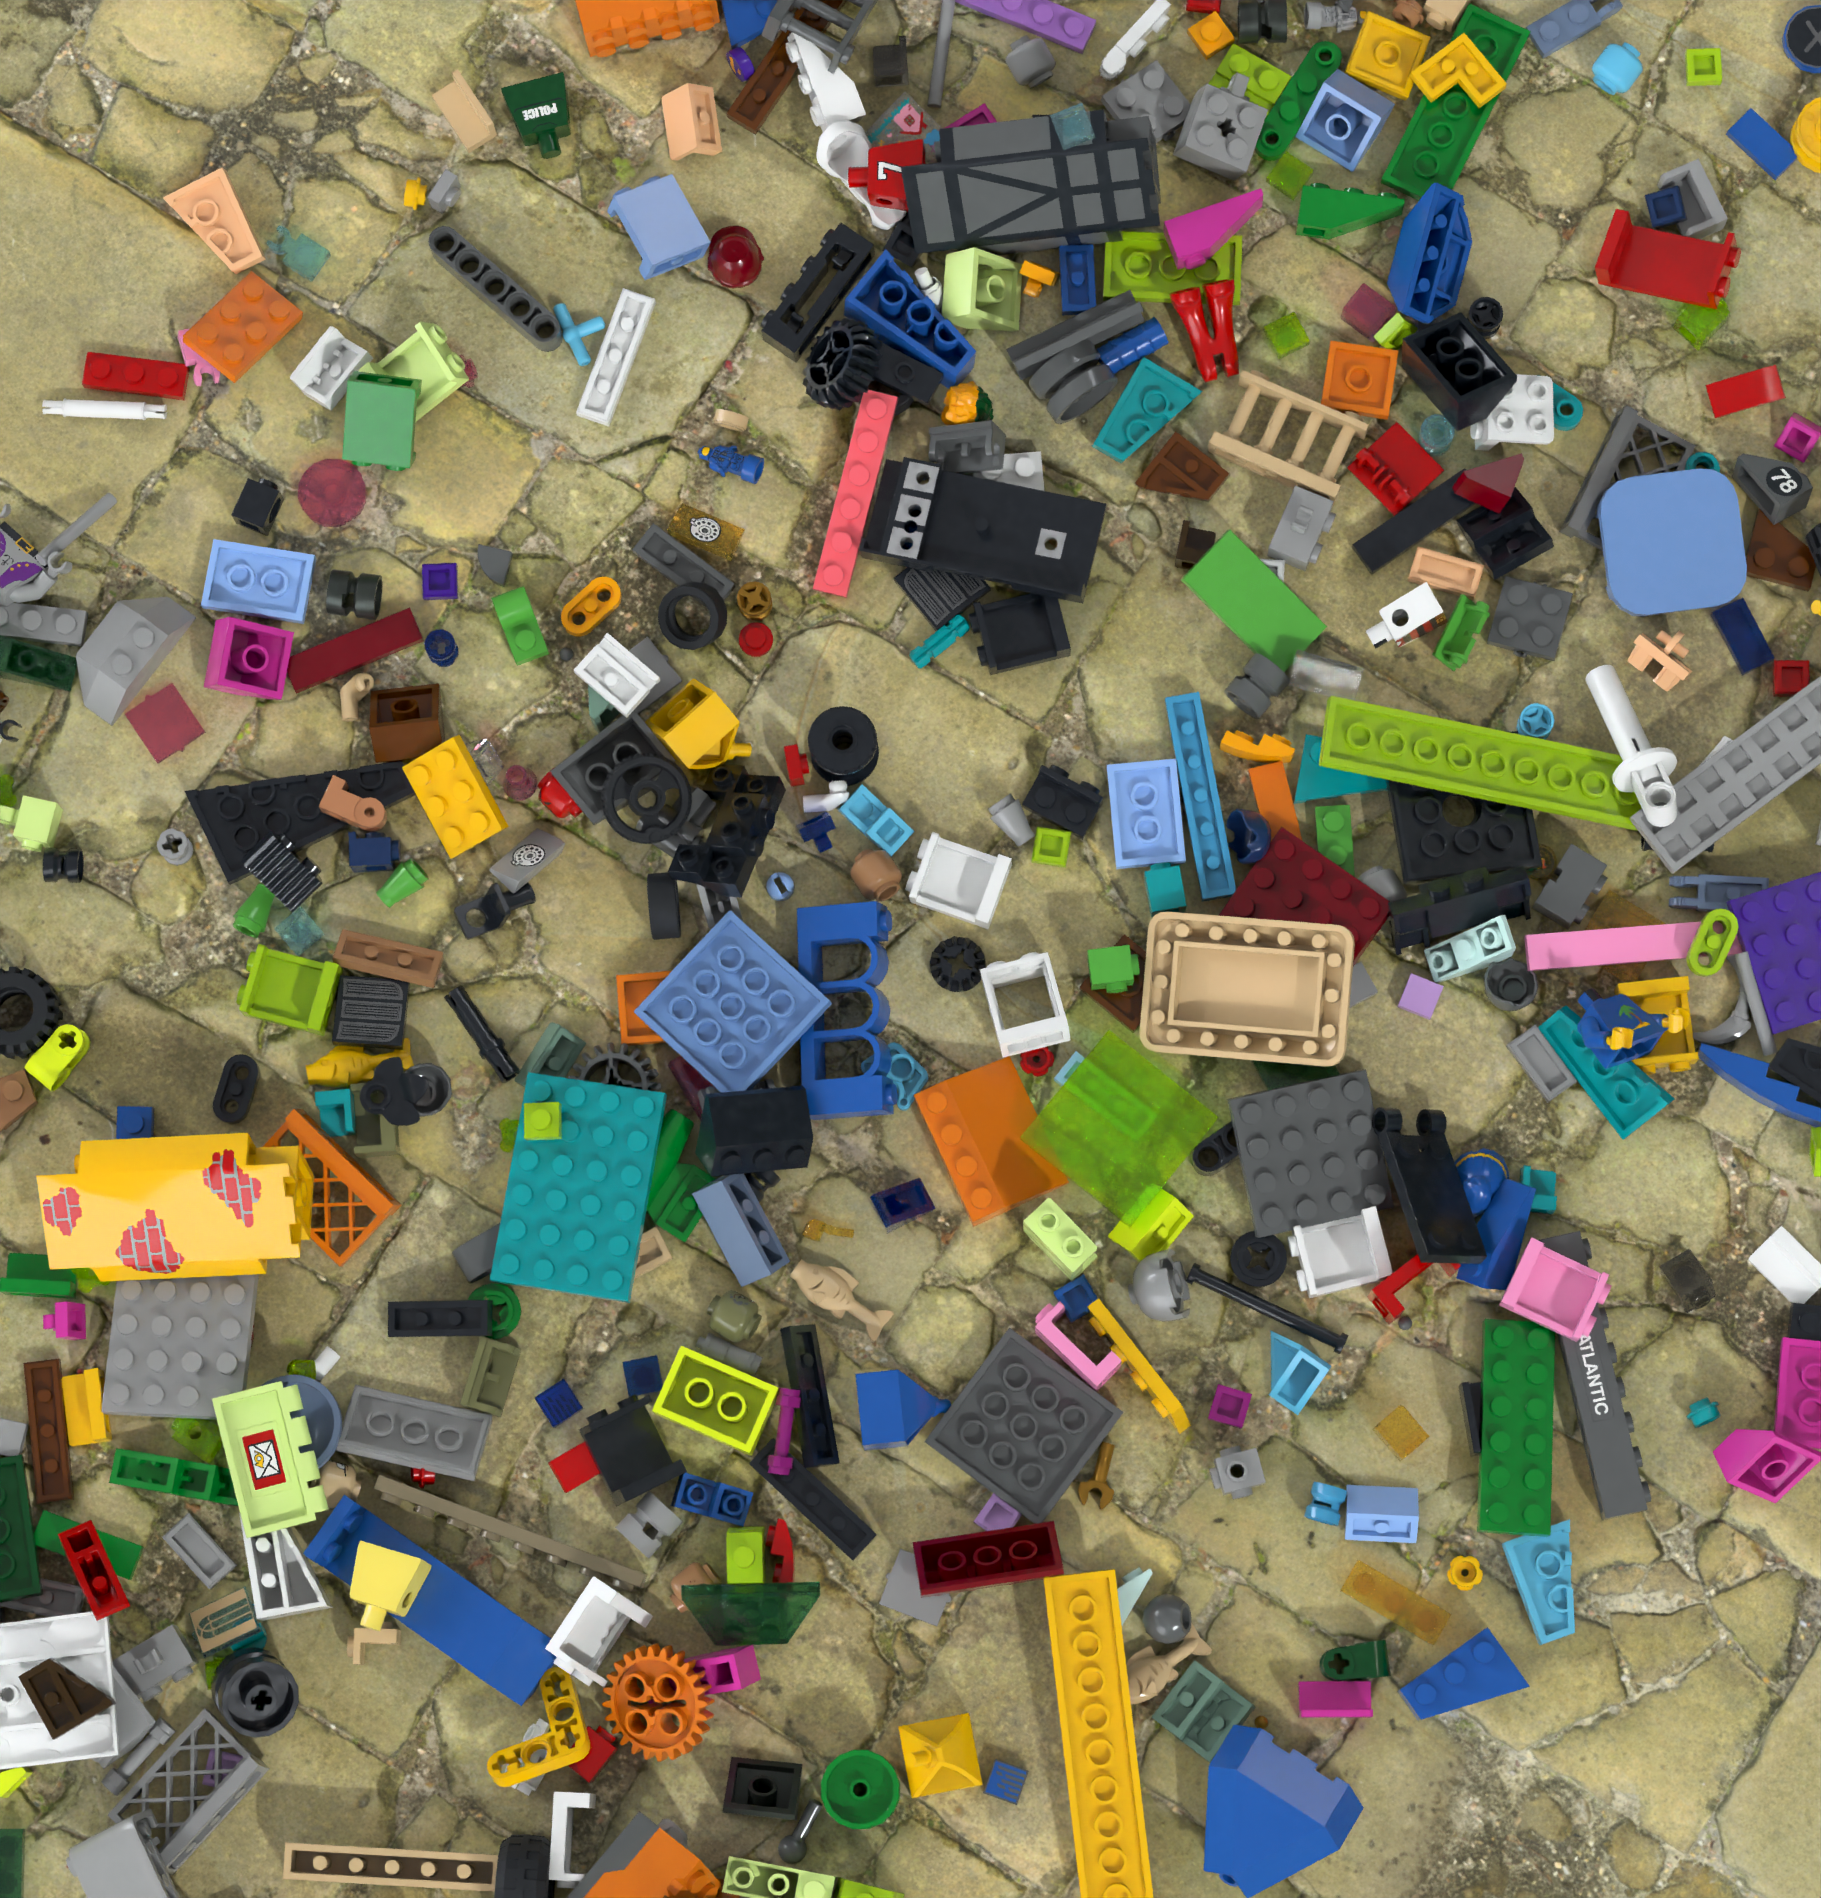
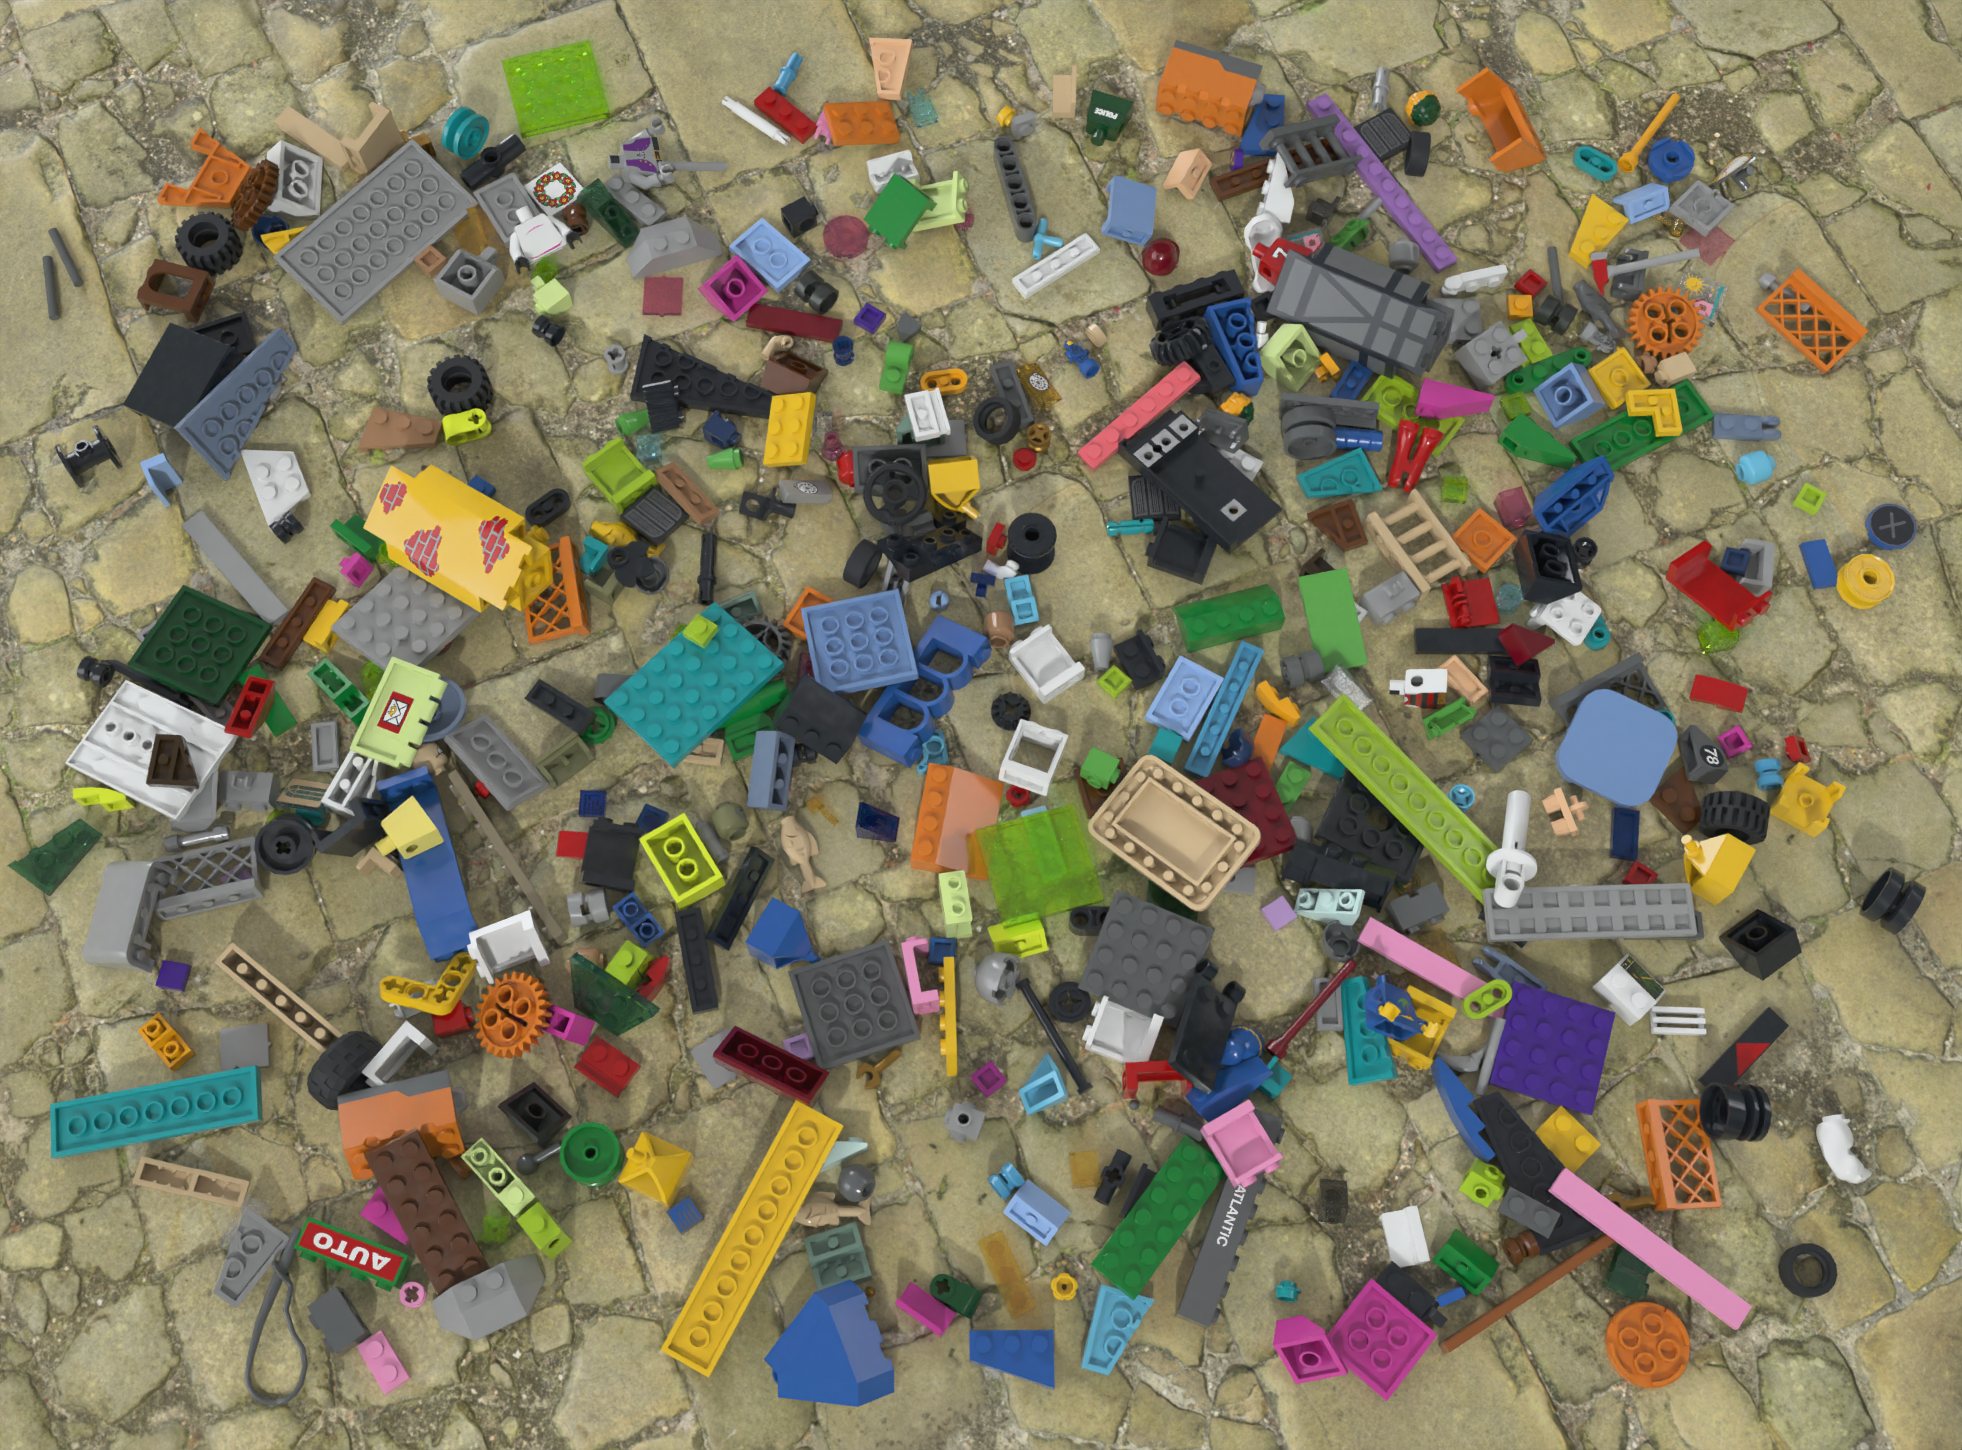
camera: 25 degrees right, 10 degrees down
arm [287,1346,340,1382] -> none
nougat leg [319,775,387,832] -> none
magenta bar [768,1388,801,1475] -> none
clear light blue plate [1050,103,1096,151] -> none
lime tile [1373,312,1418,350] -> none
none -> black panel [310,797,392,857]
none -> yellow plate [527,525,549,546]
none -> red plate [574,1036,641,1099]
none -> dark azure axle [773,53,803,95]
none -> black axle [1093,1149,1132,1206]
none -> dark grey axle [1152,1105,1204,1141]
none -> green slope [1173,584,1286,653]
none -> dark red piece [1264,959,1357,1061]
none -> bright green hinge [1329,219,1369,252]

